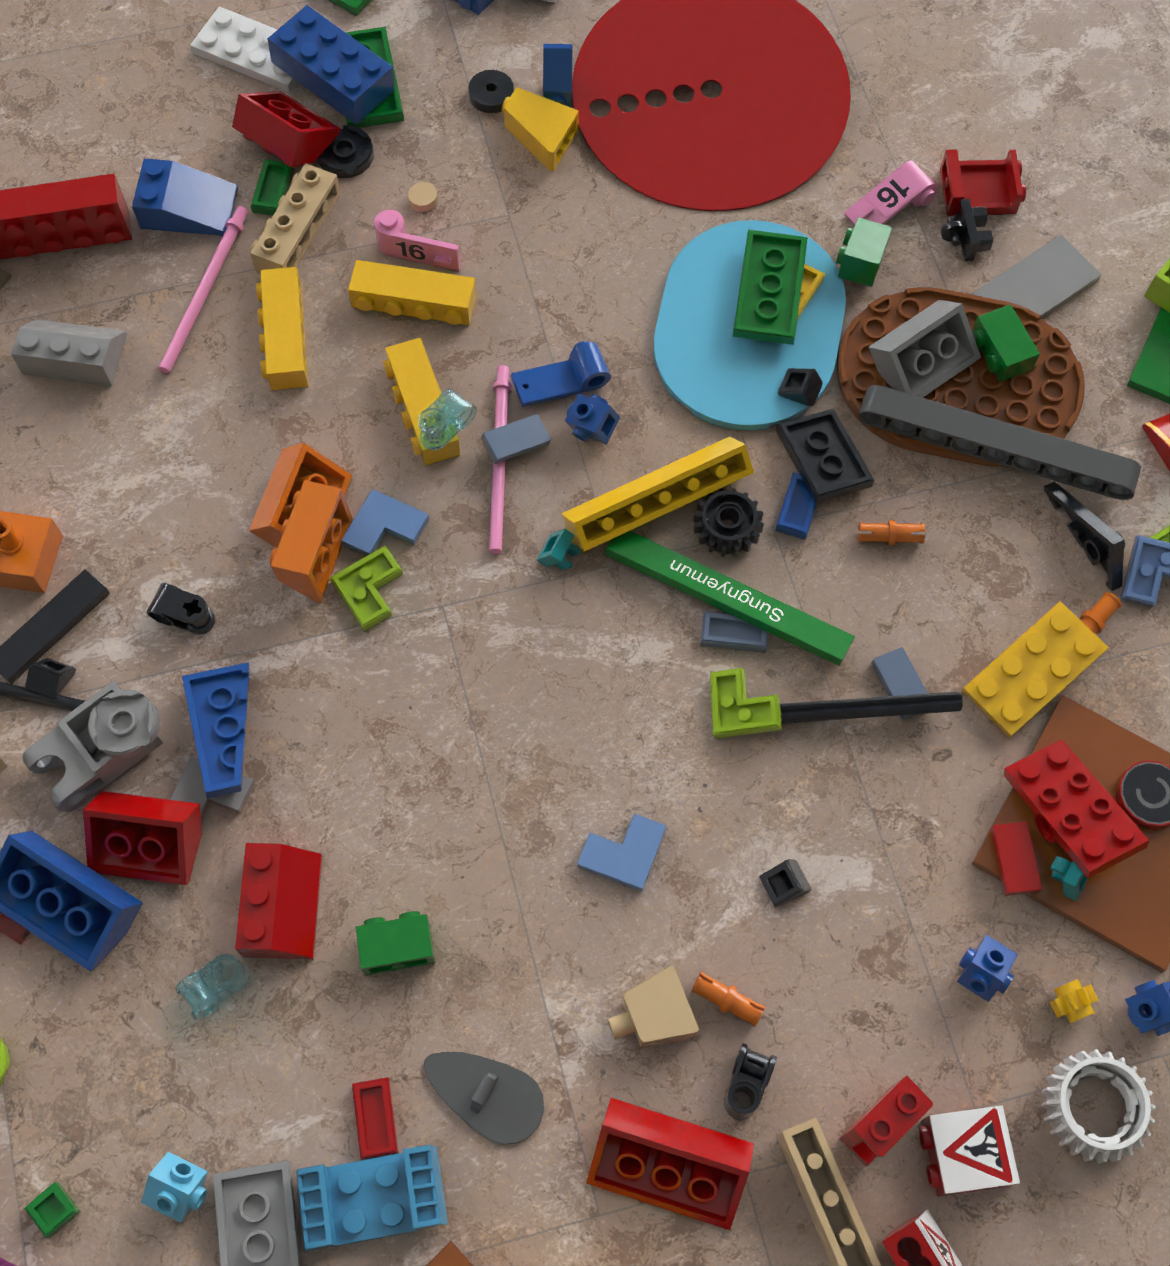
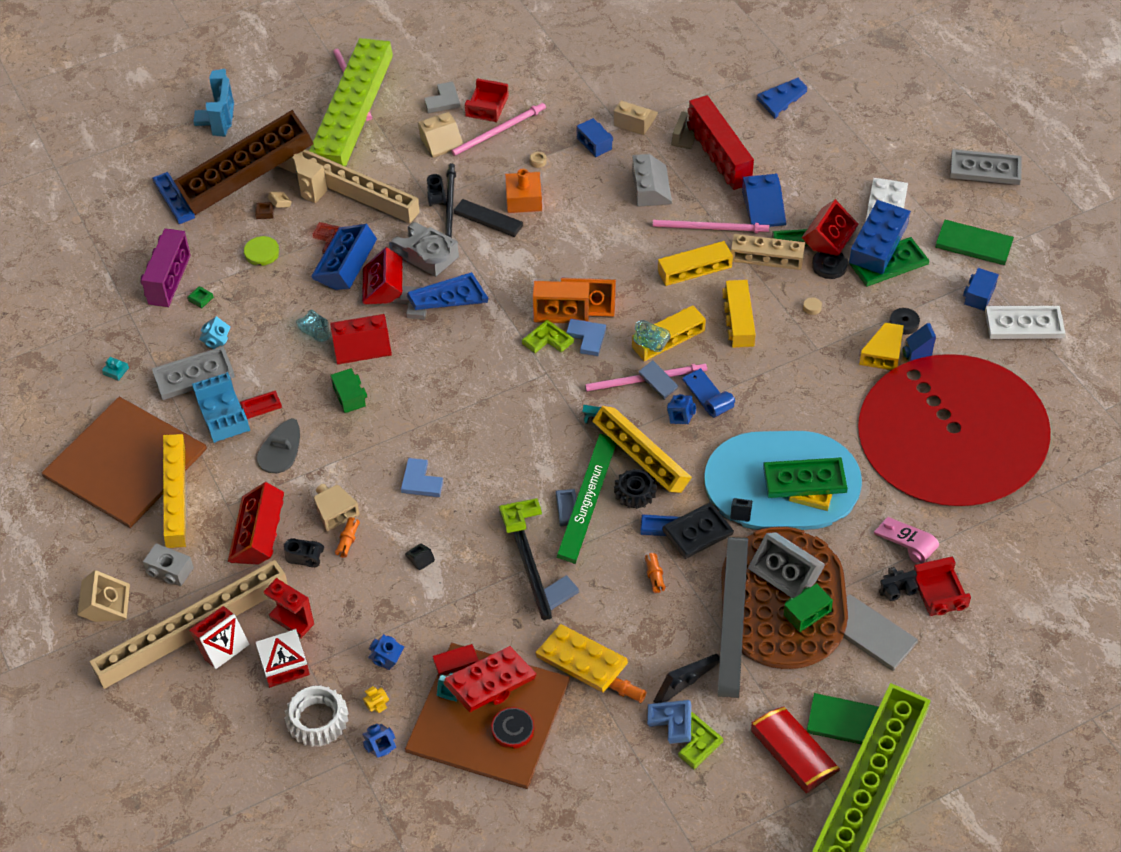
camera: 80 degrees right, 15 degrees down
black slope [25,658,76,698] -> none
black piece [146,583,215,634] -> none
bright pink door [374,210,461,271] -> none
brick [836,217,892,287] -> none

